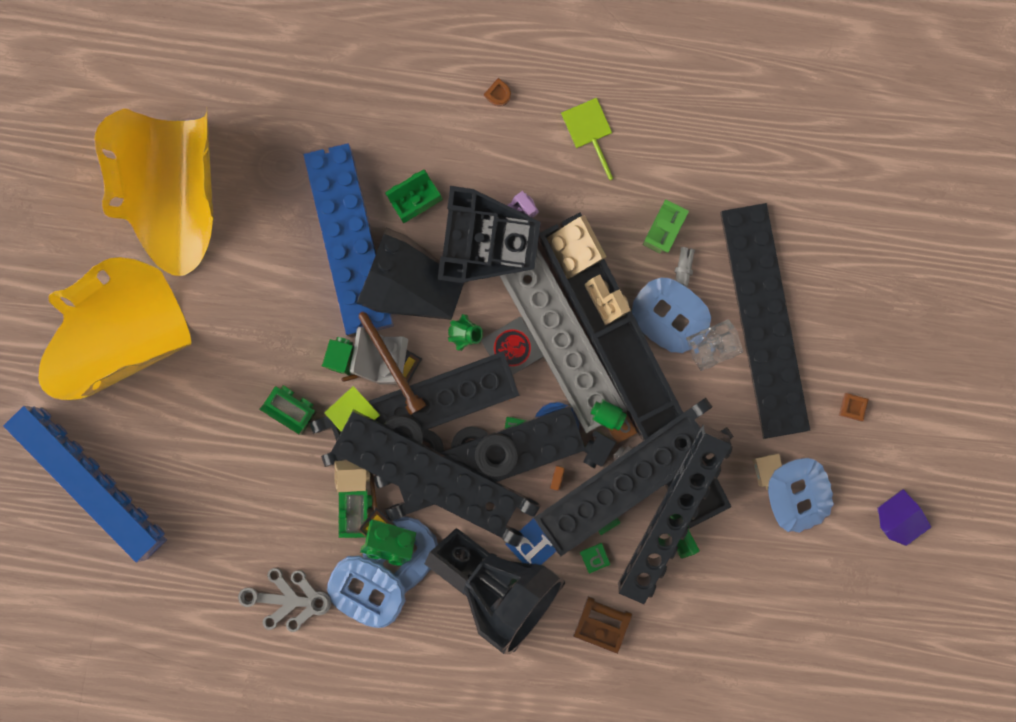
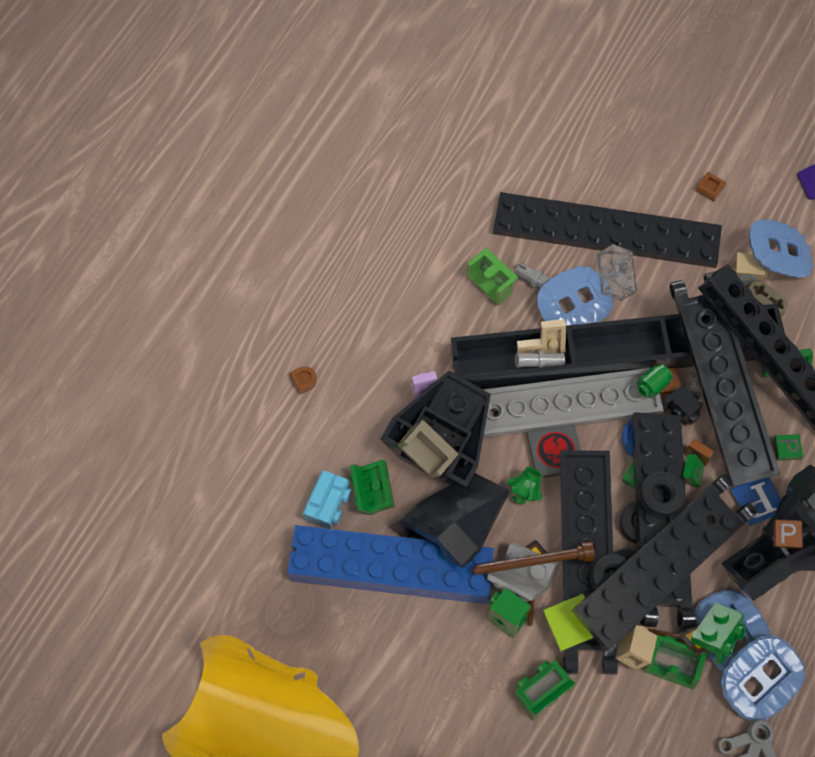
camera: 65 degrees left, 20 degrees down
tan plate [546,215,606,279] -> none
lime piece [561,98,613,180] -> none
none -> medium azure brick [303,470,352,529]
none -> dark tan panel [397,420,458,479]
none -> light grey pin [515,351,565,368]
none -> green tile [683,454,705,487]
none -> dark tan beam [749,281,788,317]
none -> dark orange tile [773,520,802,548]

